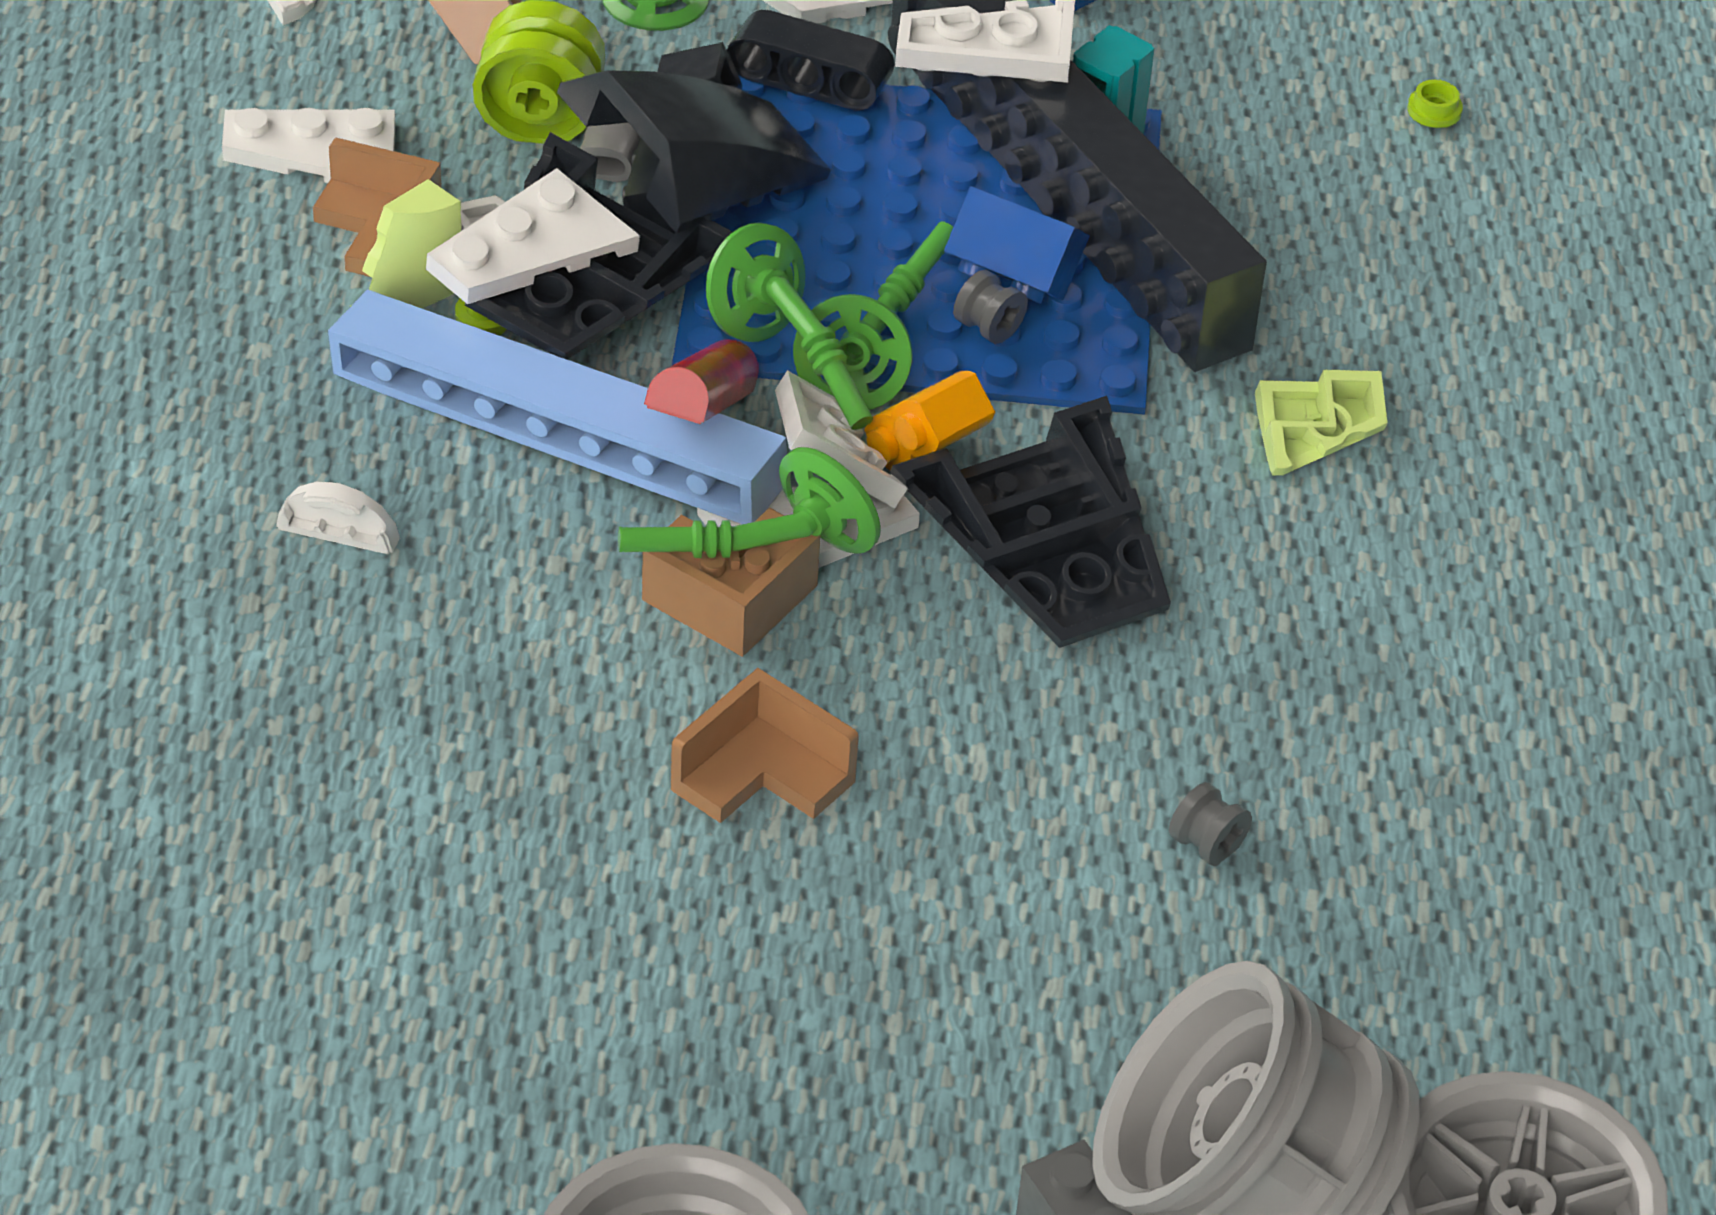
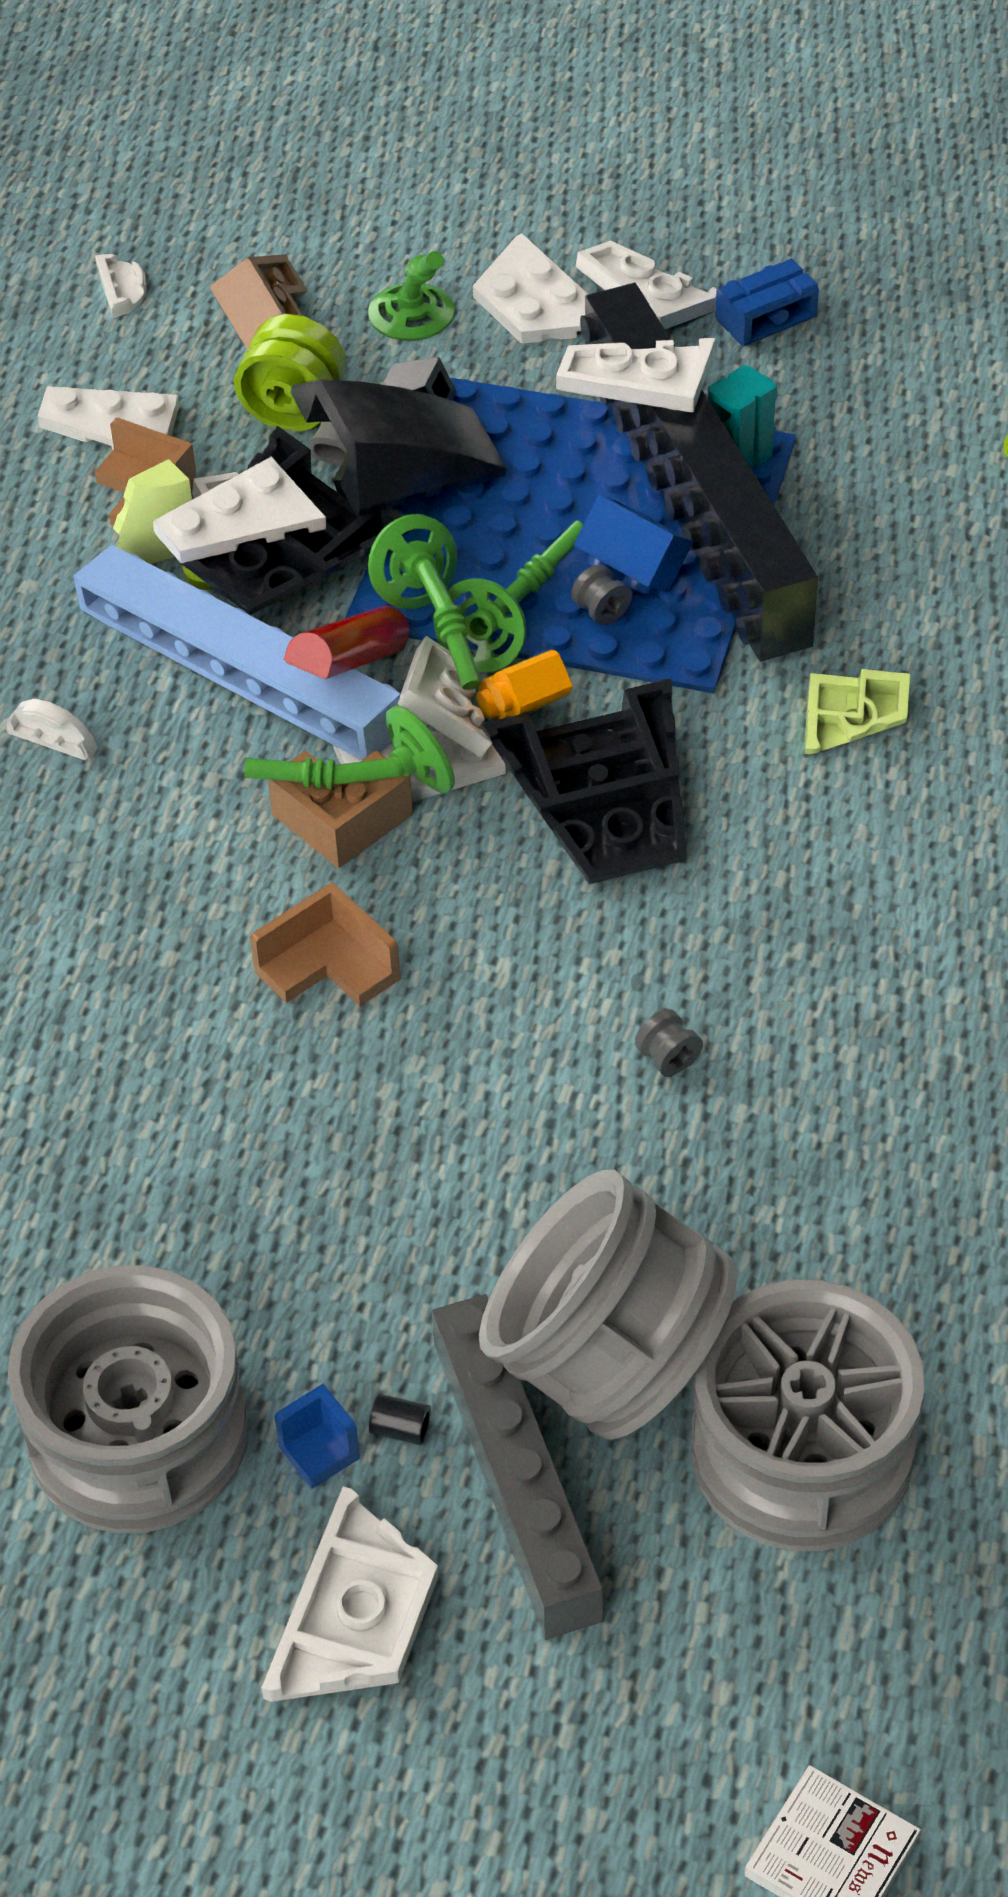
camera: 15 degrees right, 5 degrees up
black beam [727,9,895,110] -> none

